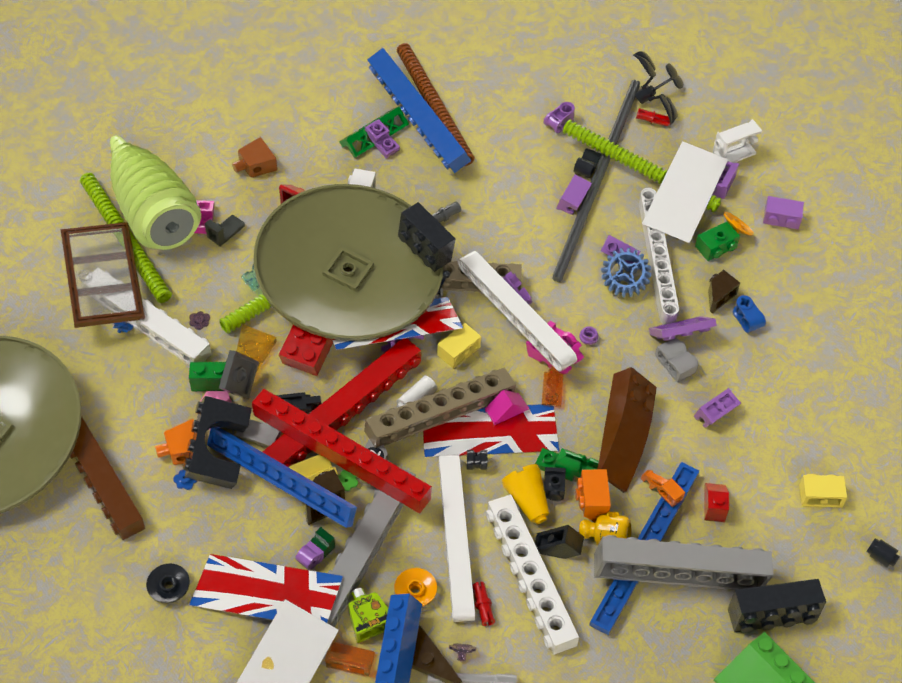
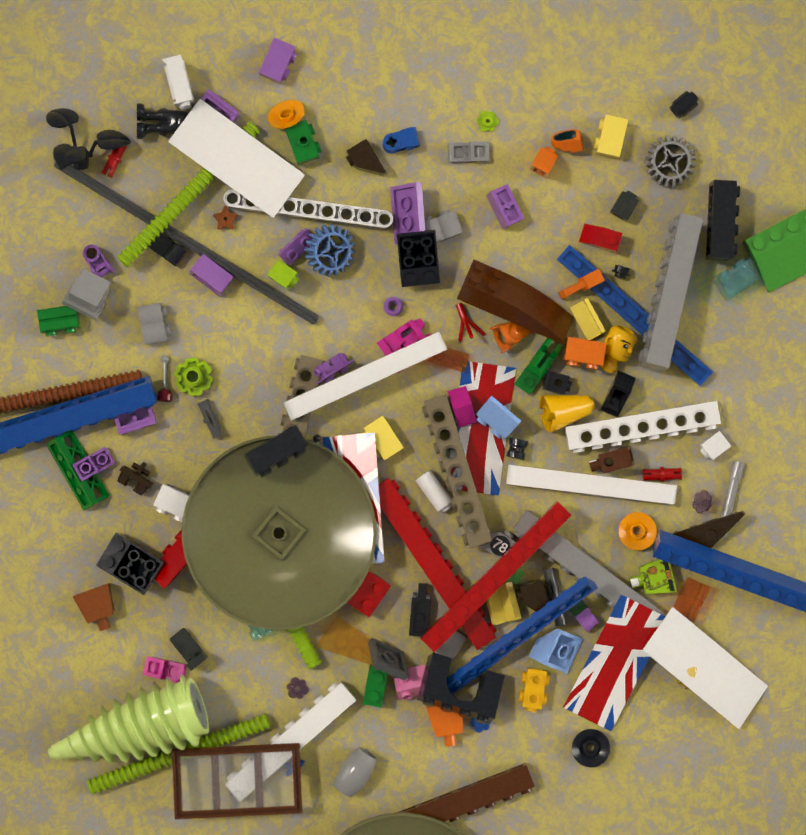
camera: 70 degrees left, 35 degrees up
none -> green brick [37,306,81,337]
none -> light grey plate [62,269,111,321]
none -> black slope [96,533,164,596]
none -> medium lavender hinge [114,407,157,435]
none -> dark brown hips [117,461,153,496]
none -> black piece [137,103,190,139]
none -> light grey brick [137,303,171,345]
none -> hinge [157,355,173,402]
none -> lime plant [174,357,213,396]
none -> dark orange plate [213,206,238,230]
none -> lime brick [267,259,299,291]
none -> light grey piece [334,747,377,797]
none -> black slope [397,230,440,287]
none -> light grey slope [448,142,489,162]
none -> red plant [455,303,485,342]
none -> light blue slope [476,396,521,439]
none -> lime plant [477,111,499,132]
none -> orange hair [489,322,535,354]
none -> yellow brick [519,667,550,712]
none -> light blue slope [529,628,583,673]
none -> orange slope [530,146,558,178]
none -> dark grey pin [542,568,567,627]
none -> orange rock [551,129,584,153]
none -> light yellow panel [569,298,606,340]
none -> reddish brown torso [589,446,635,473]
none -> pearl dark grey brick [610,190,639,222]
none -> black plate [612,264,630,279]
none -> light grey gear [645,135,696,187]
none -> white brick [699,431,731,460]
none -> clear light blue slope [714,258,760,301]

